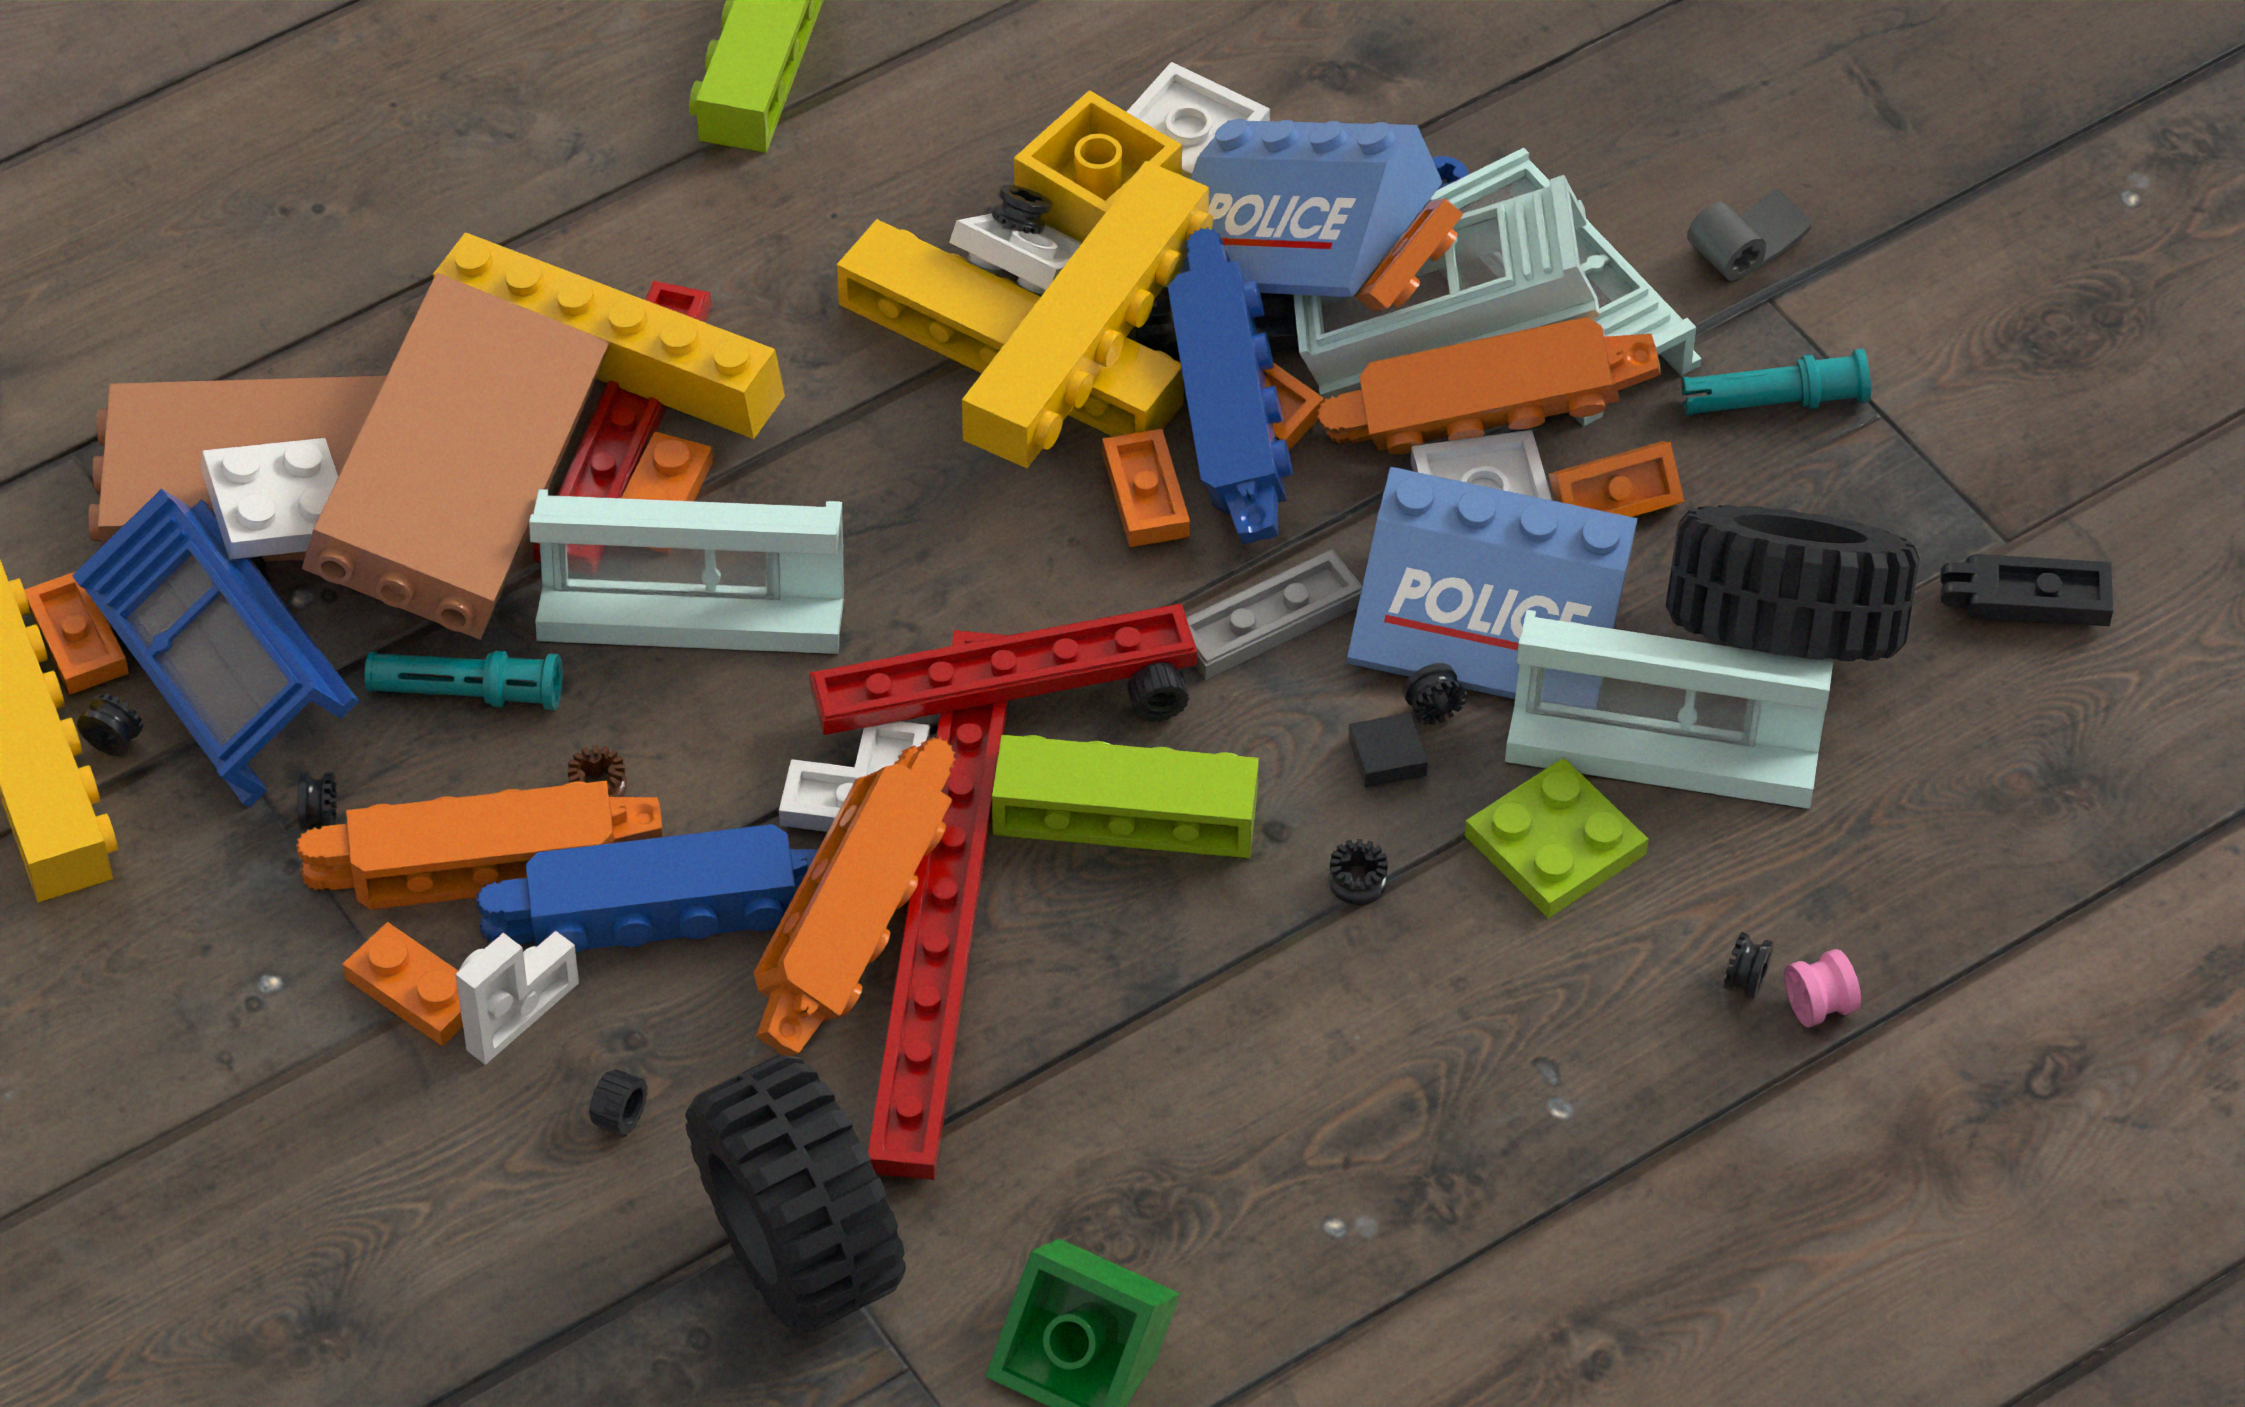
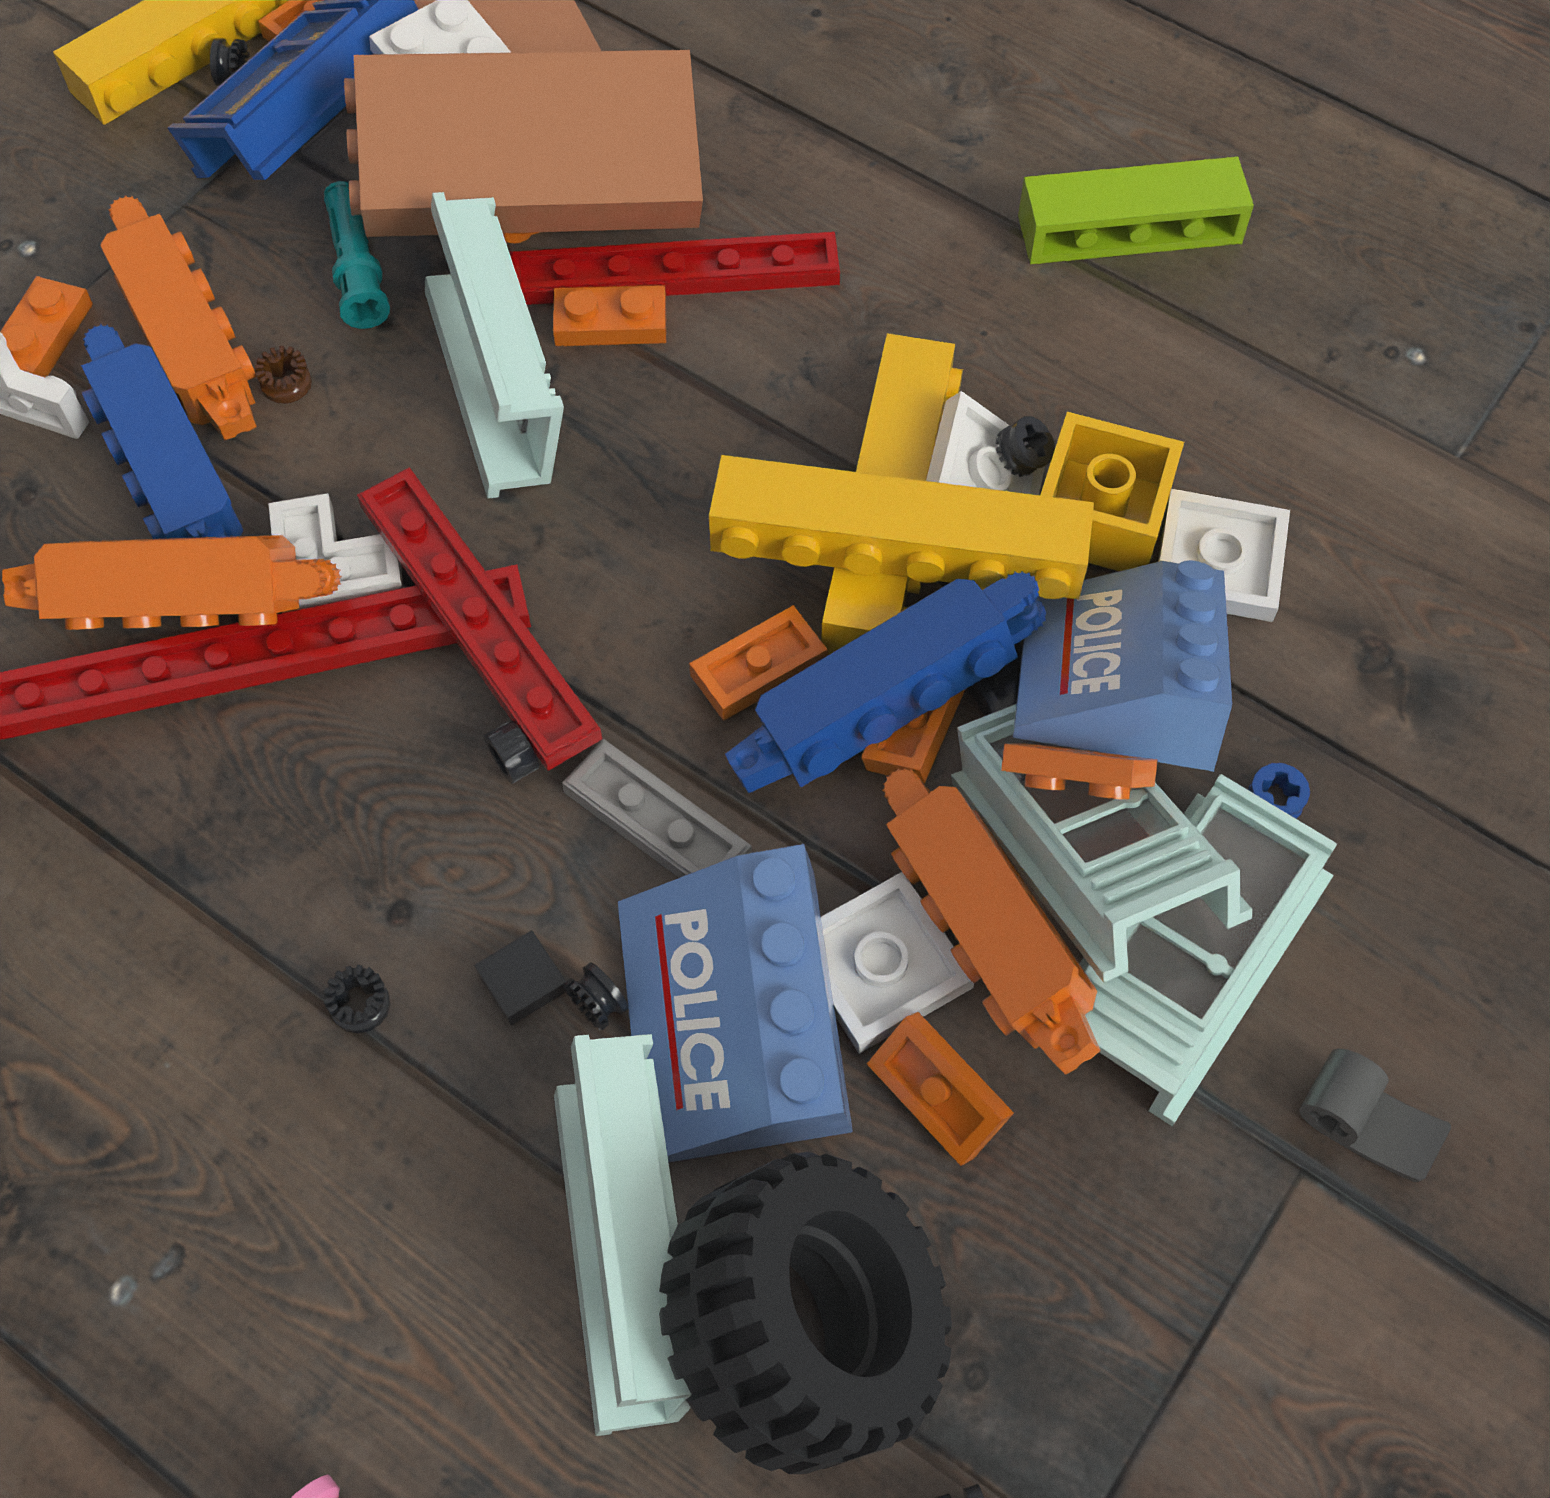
camera: 70 degrees right, 10 degrees up
black bush [297,772,337,830] -> none
yellow brick [433,232,785,439] -> none
lime brick [992,735,1259,858] -> none
lime plate [1464,757,1649,919] -> none
teal pin [1681,348,1871,416] -> none
black bush [1723,932,1774,998] -> none

